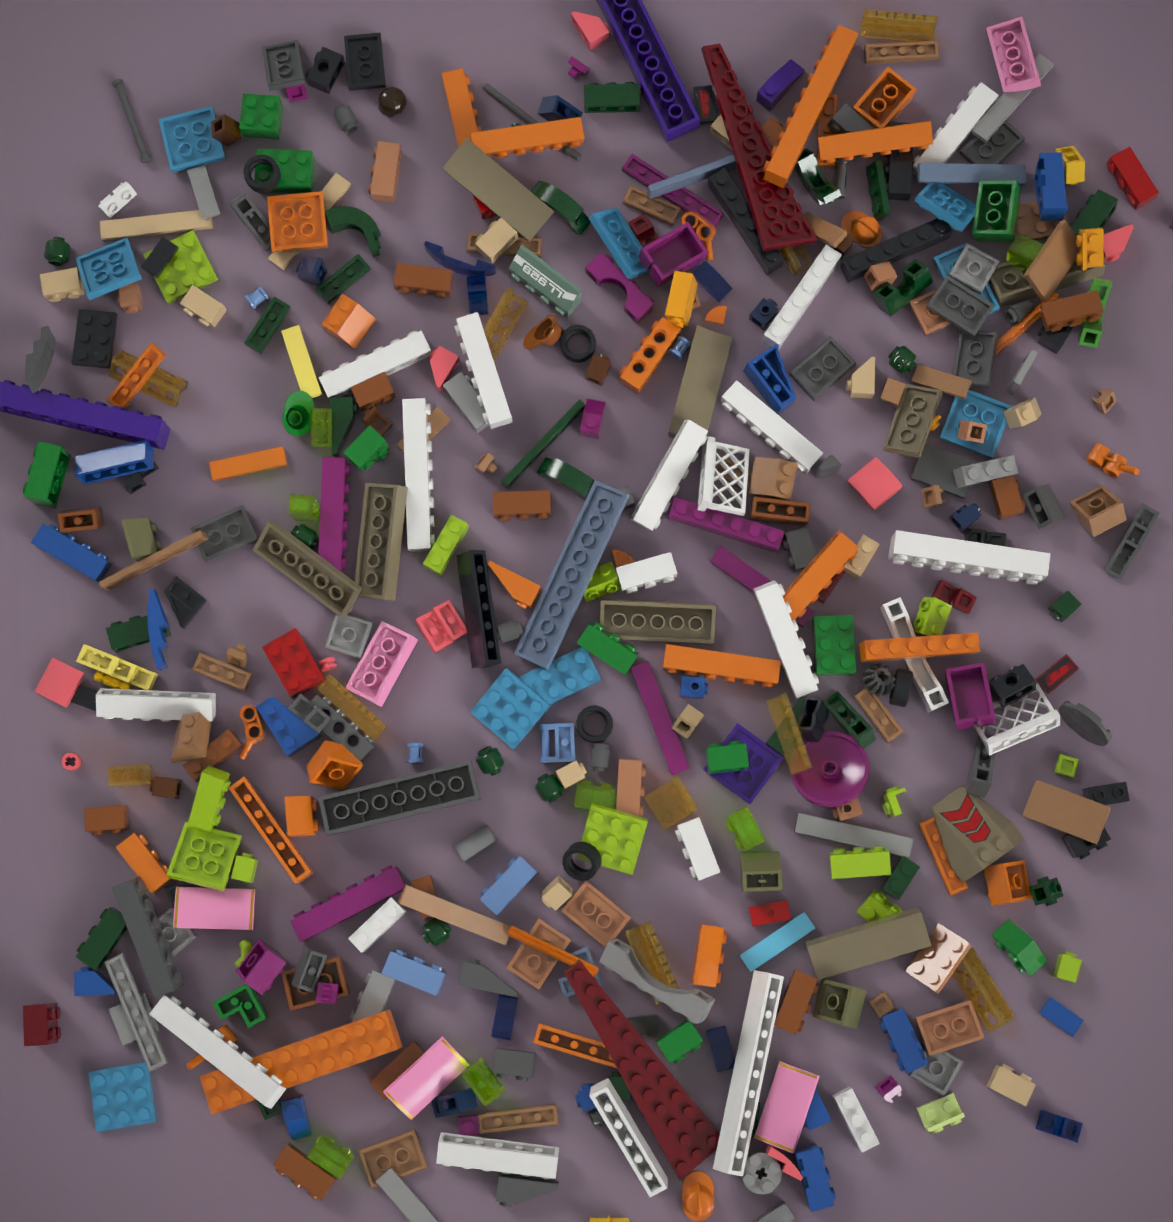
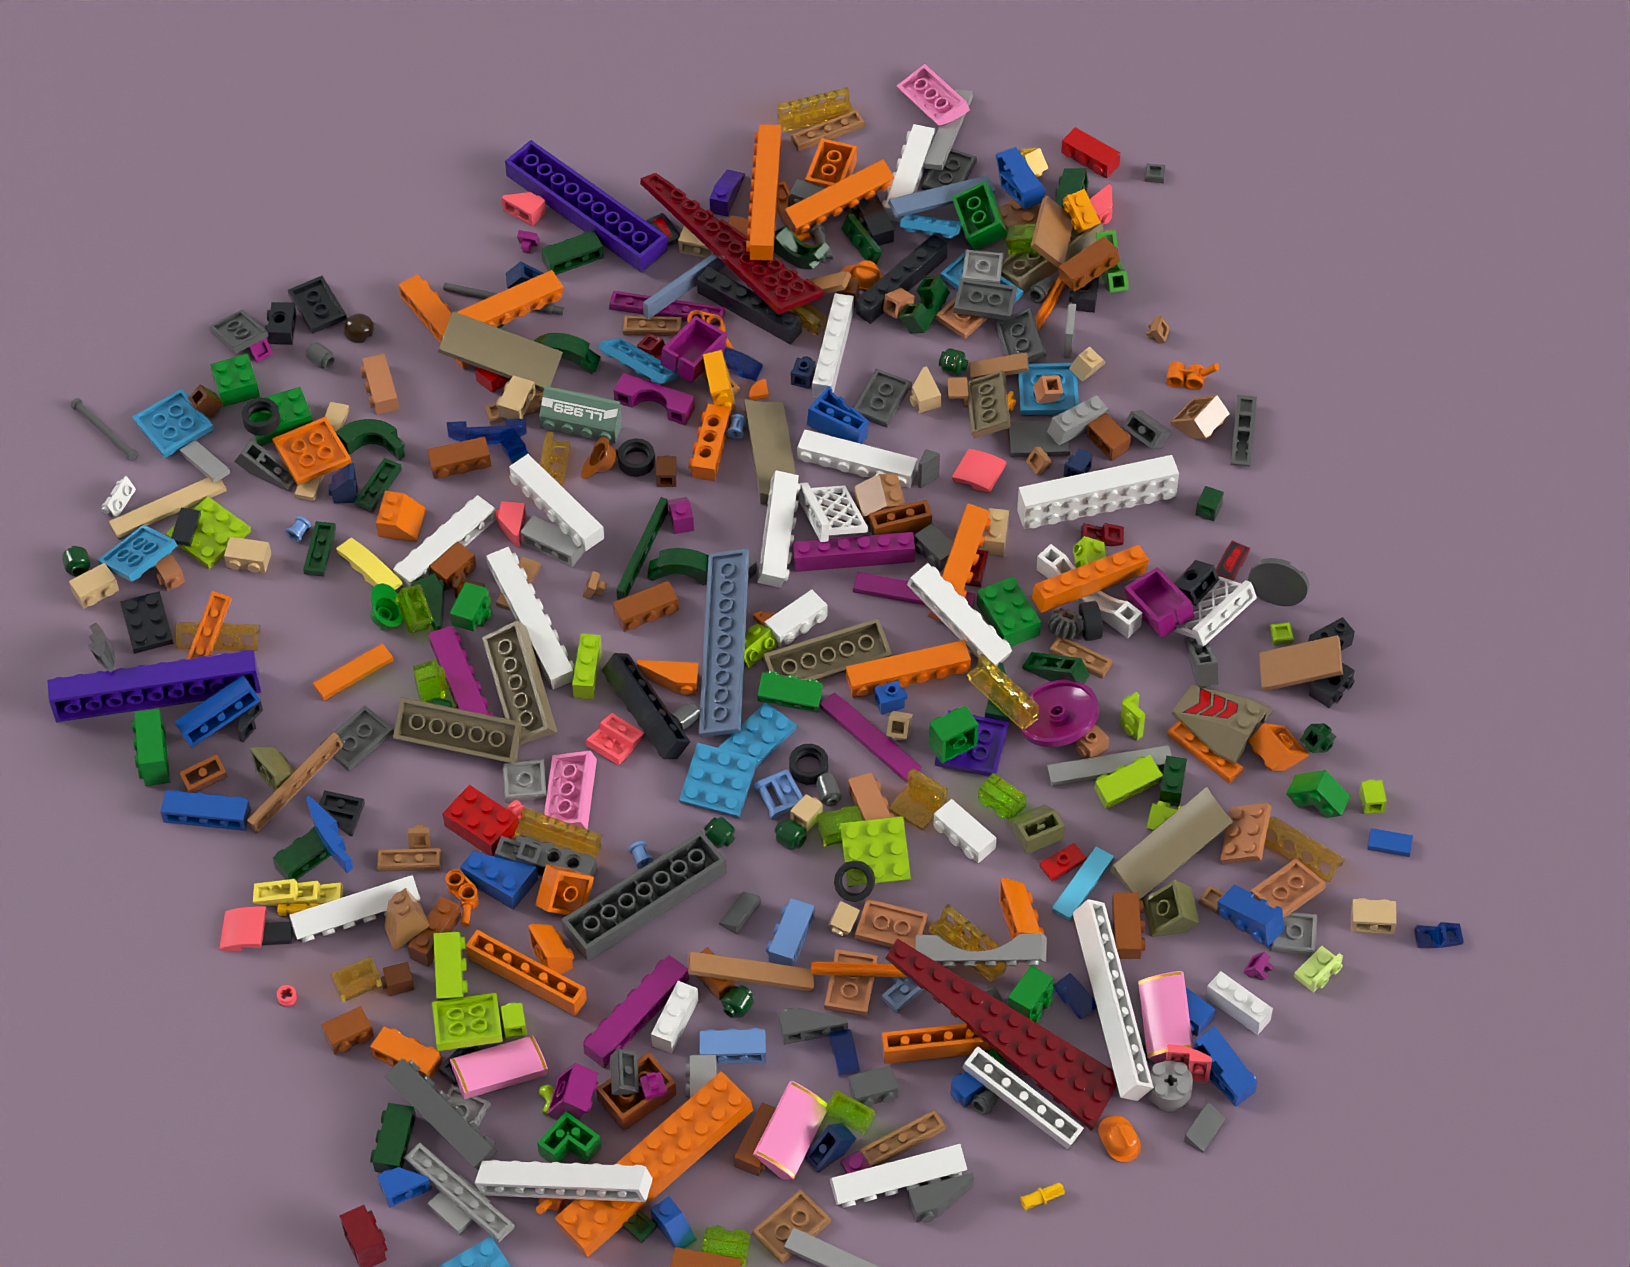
camera: 25 degrees left, 25 degrees down
black brick [797,696,829,742] -> none

